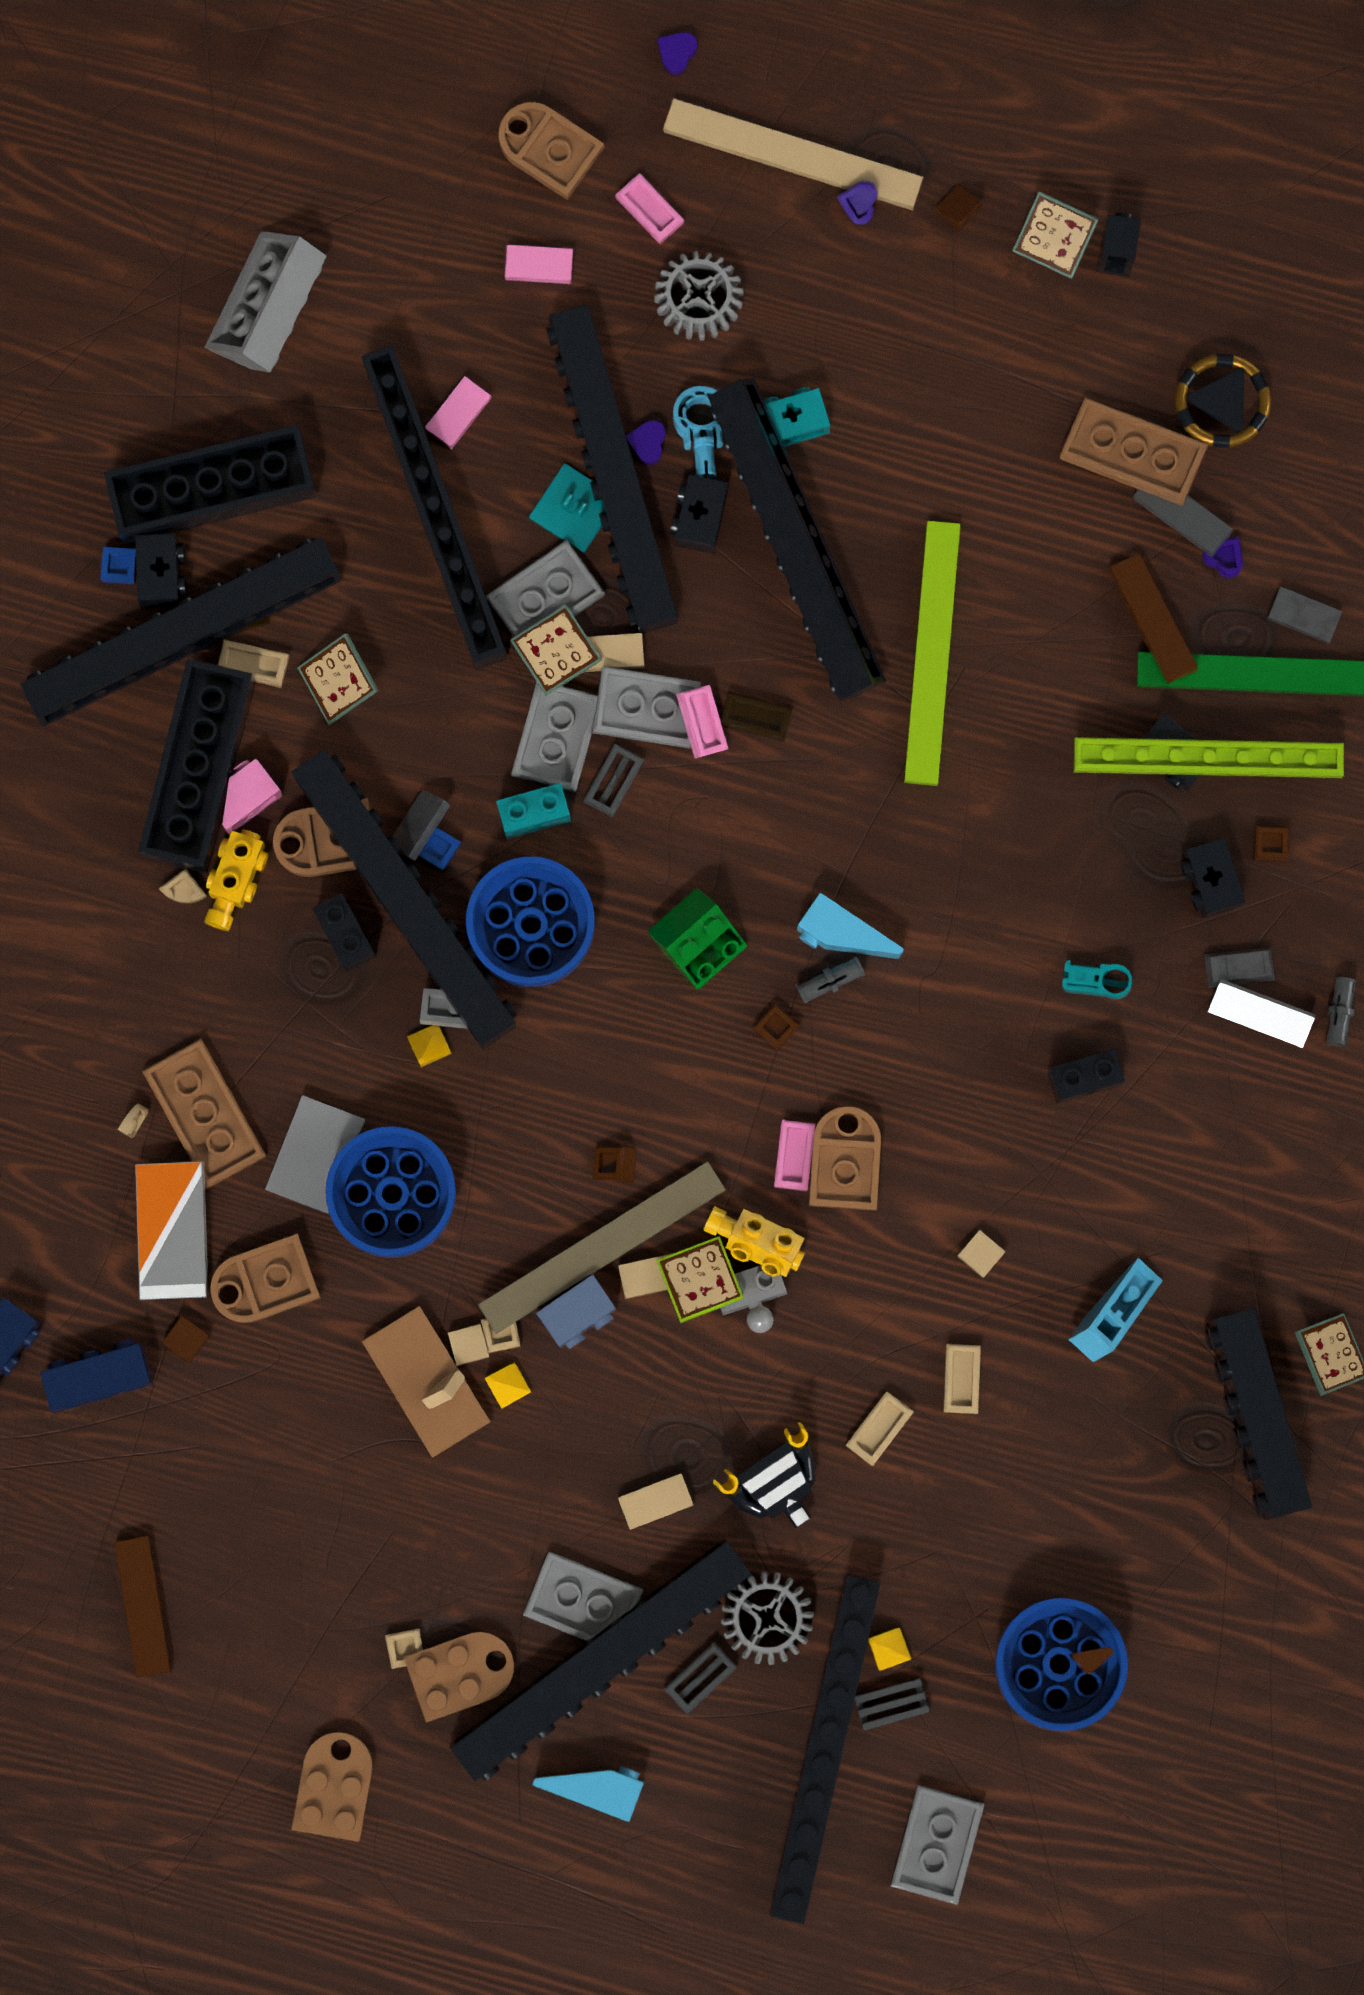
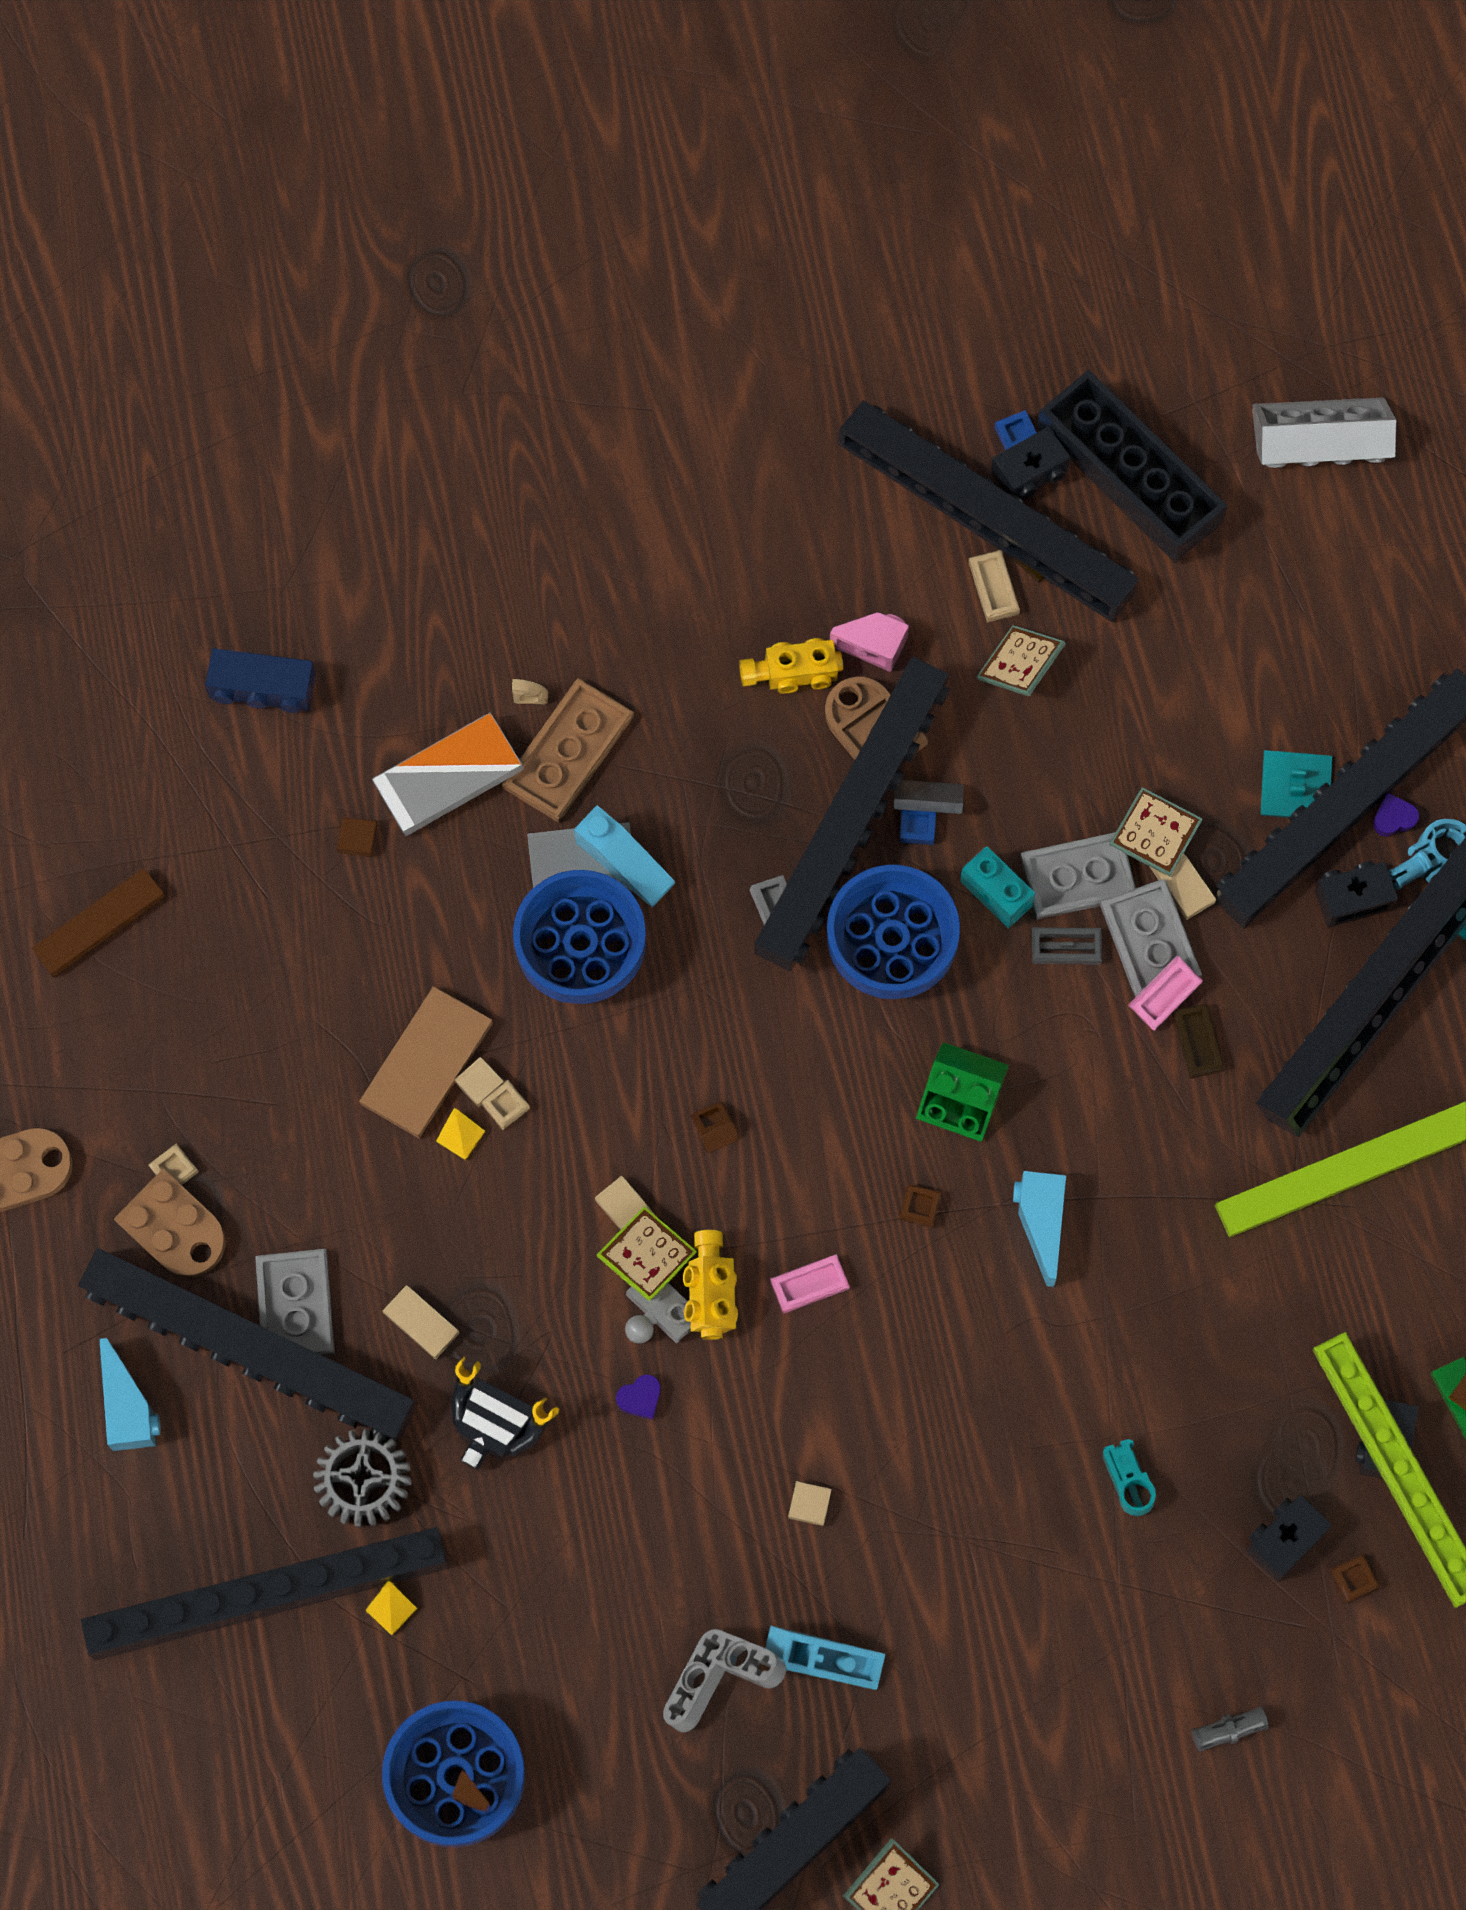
camera: 65 degrees right, 10 degrees down
dark blue brick [40,1340,153,1413] -> none
black brick [138,659,256,874] -> none
tan tile [159,869,207,903] -> none
medium nougat plate [210,1234,321,1323] -> none
black brick [312,893,376,973] -> none
black brick [361,345,507,671] -> none
yellow slope [407,1025,452,1067] -> none
tan tile [421,1369,465,1409] -> none
bright pink tile [425,376,491,450] -> none
dark tan tile [478,1162,726,1334] -> none
light grey tile [485,540,605,638] -> none
sand blue brick [536,1275,616,1349] -> none
dark grey tile [664,1642,737,1714] -> none
dark grey pin [795,956,865,1004] -> none
medium nougat plate [809,1106,881,1211] -> none
tan tile [845,1391,914,1466] -> none
dark grey tile [855,1679,930,1731] -> none
light grey tile [890,1785,984,1905] -> none
tan tile [943,1344,981,1414] -> none
black brick [1047,1049,1125,1104] -> none
flat silver tile [1204,947,1275,988] -> none
tile [1208,979,1315,1048] -> none
none -> medium azure slope [574,805,675,908]
none -> dark purple tile [616,1375,661,1420]
none -> light grey beam [663,1629,786,1732]

